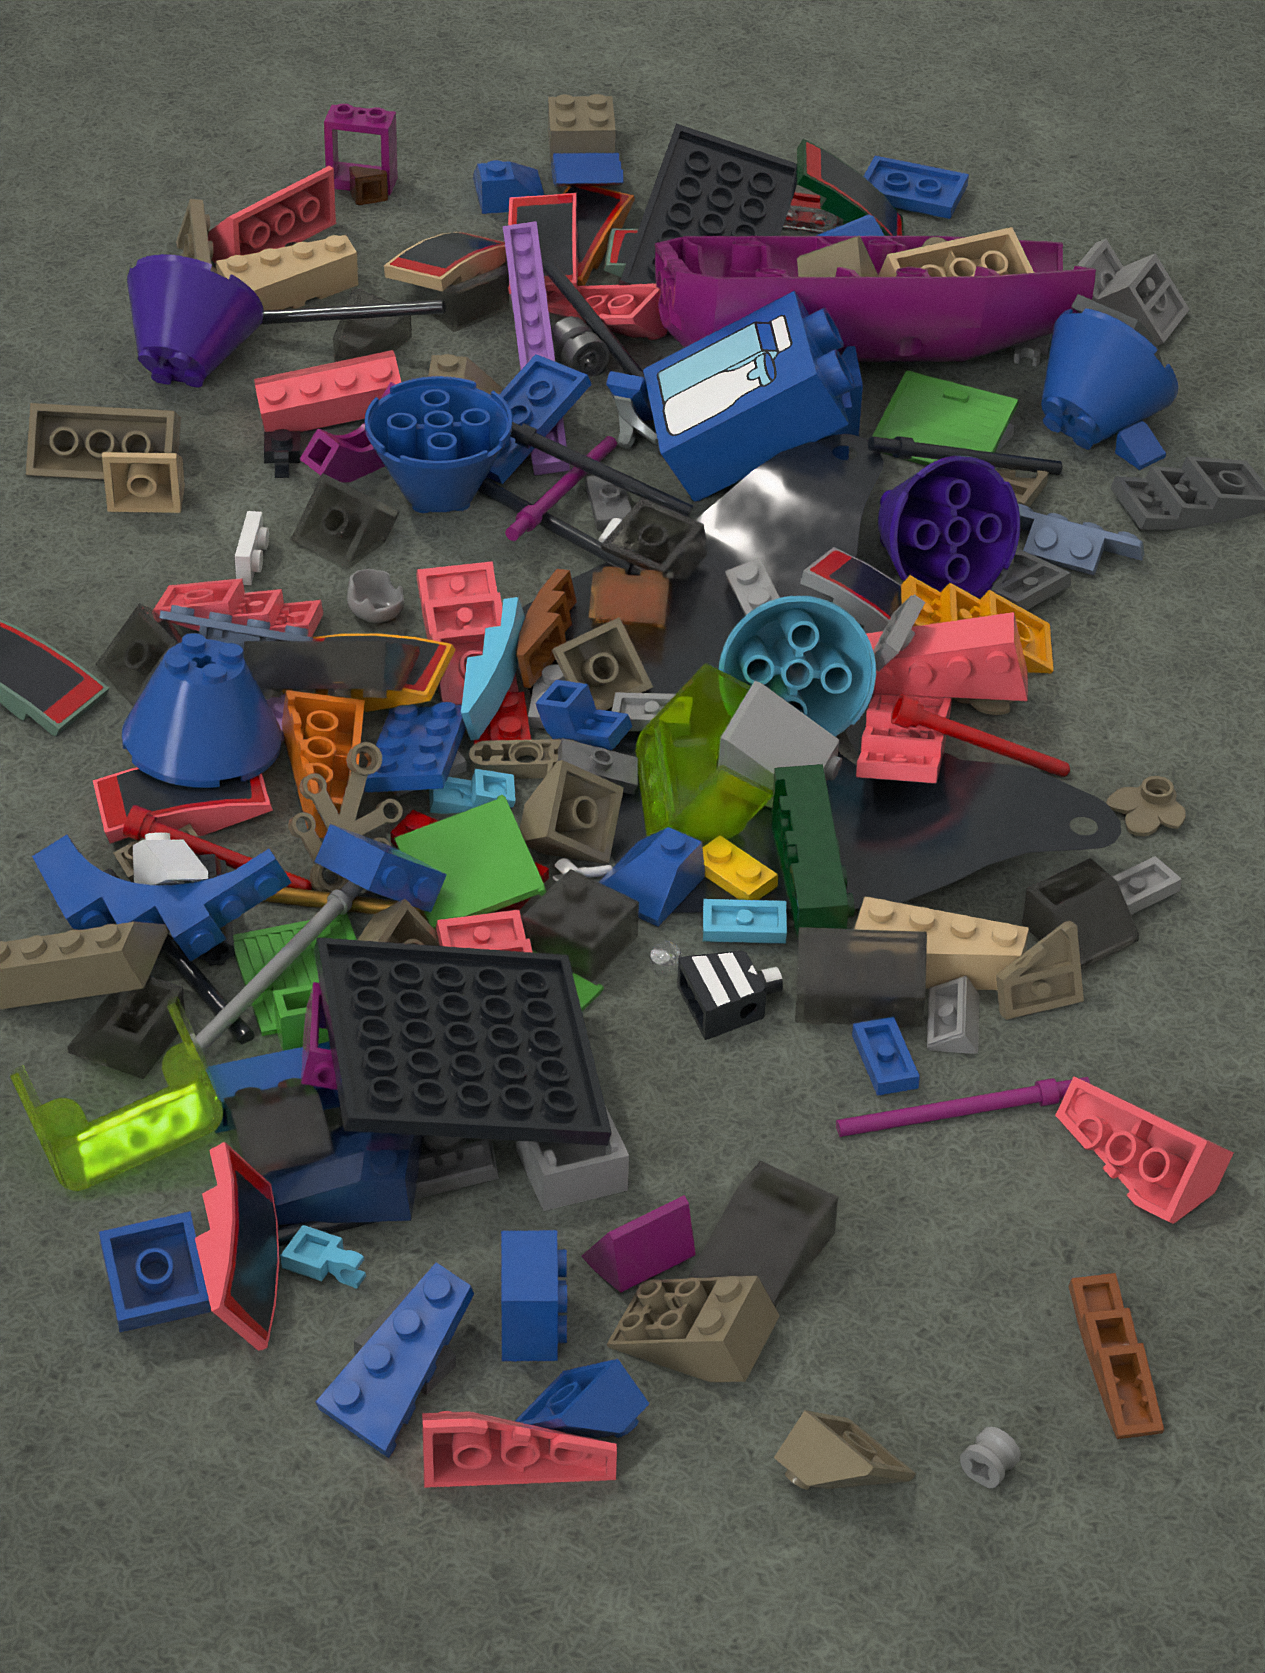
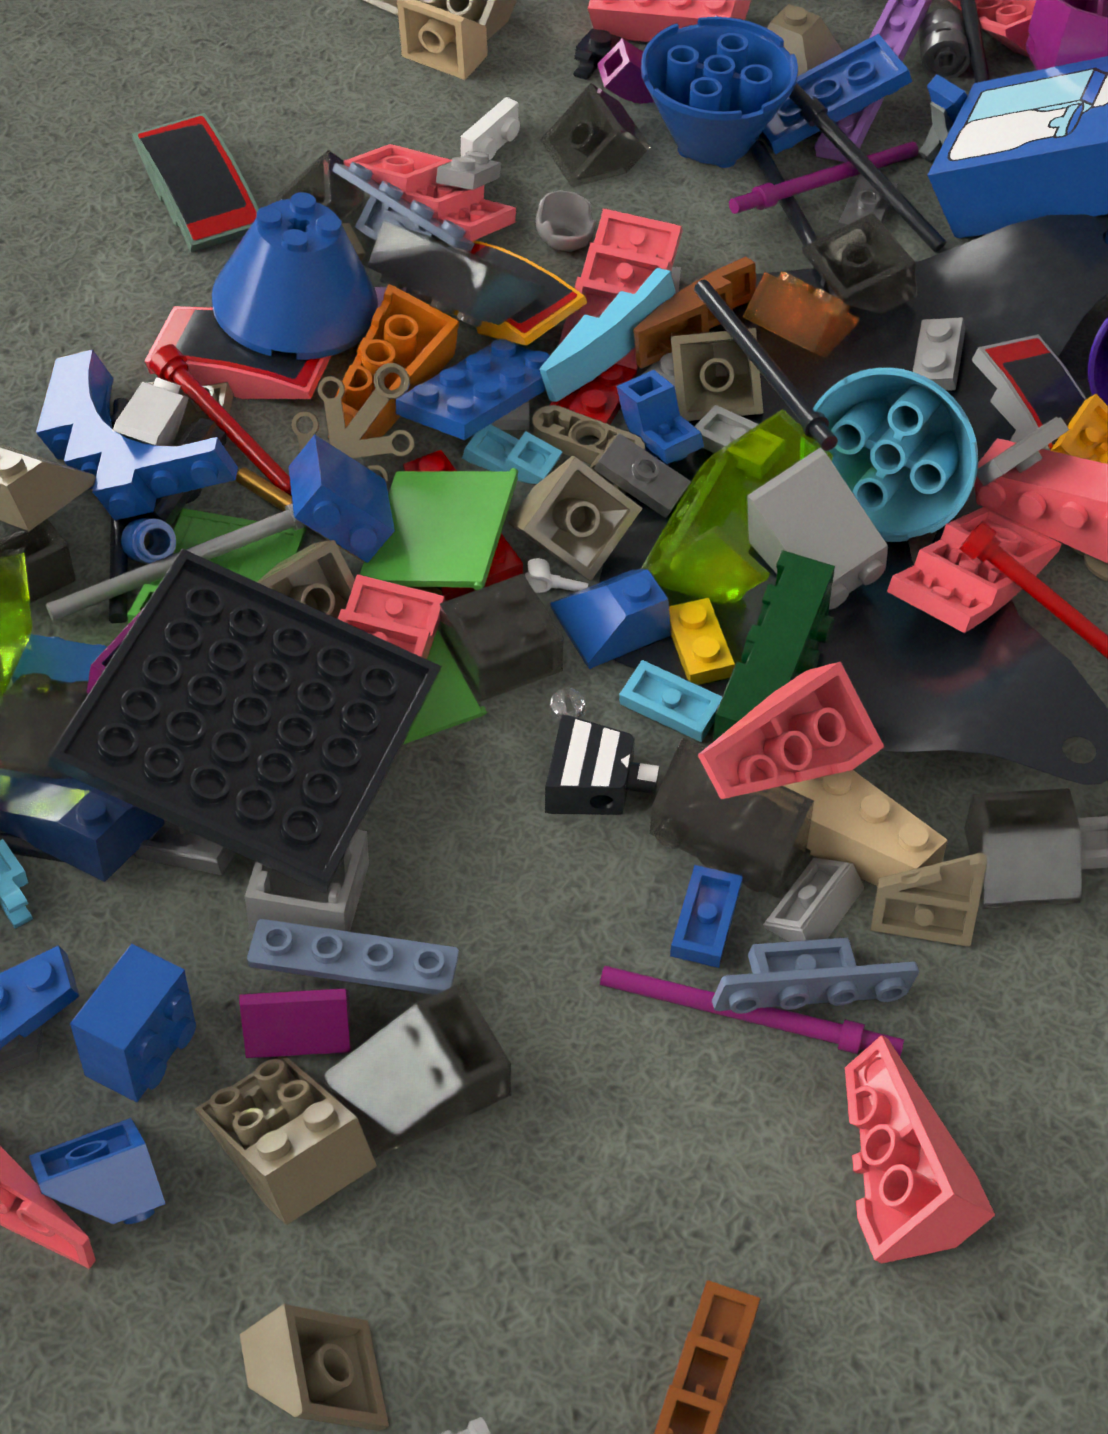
camera: 30 degrees right, 10 degrees up
none -> blue brick [121,518,176,564]
none -> sand blue bracket [247,919,459,996]
none -> light grey plate [436,151,501,190]
none -> black bar [694,280,838,451]
none -> coral wedge [698,661,884,799]
none -> sand blue bracket [712,938,919,1013]

